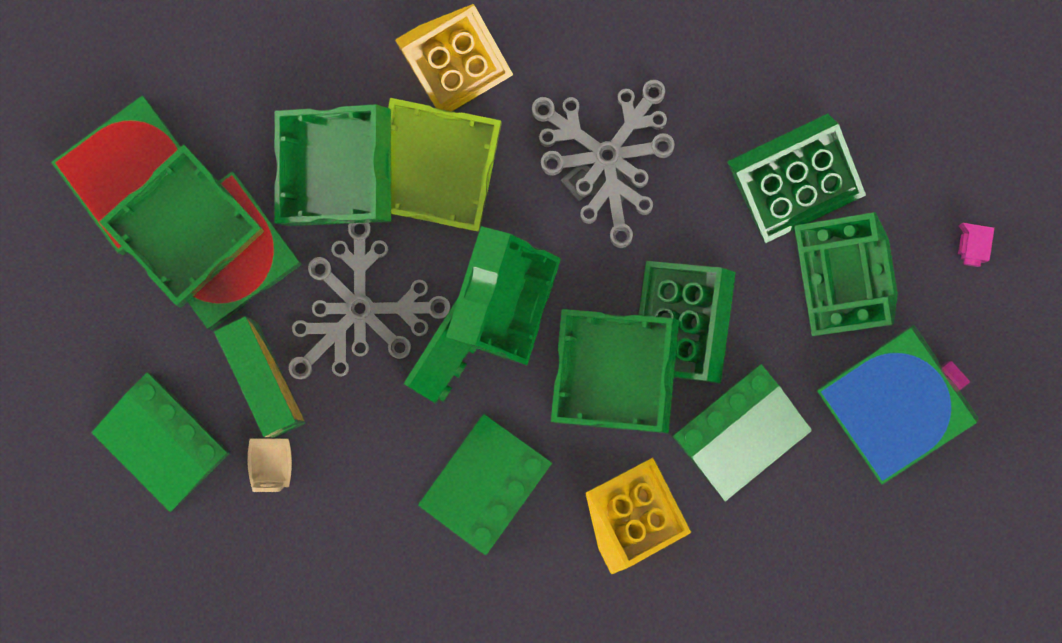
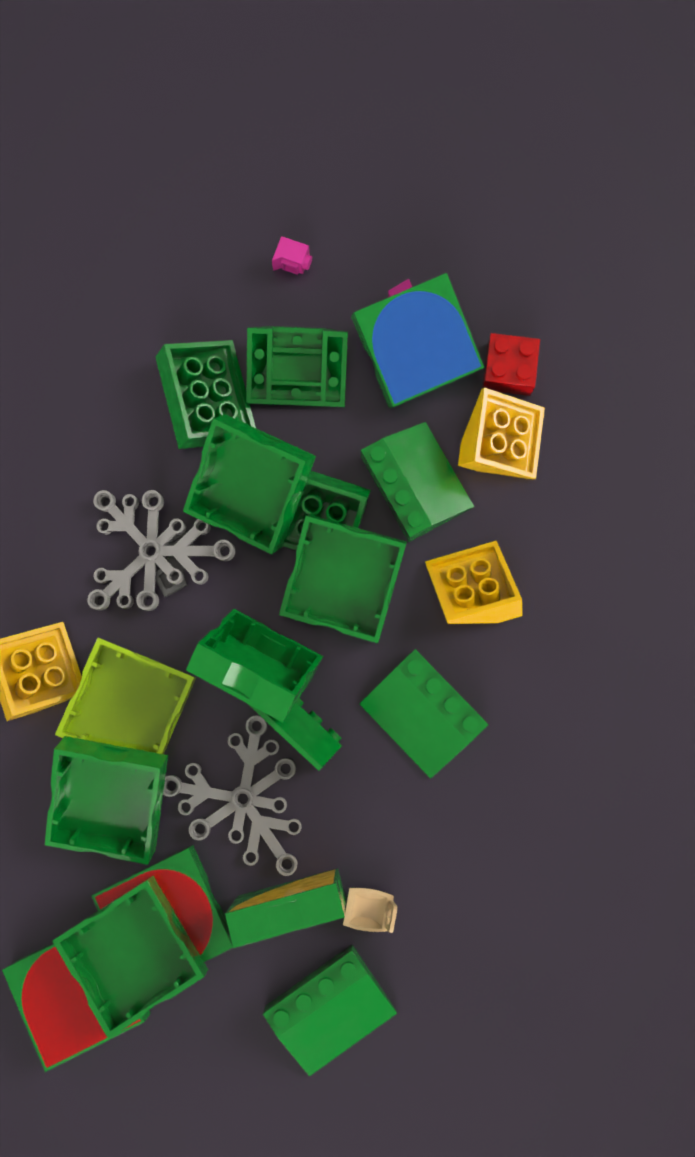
camera: 75 degrees left, 5 degrees down
none -> green tile [183,414,316,554]
none -> yellow slope [458,388,545,480]
none -> red brick [482,333,540,396]

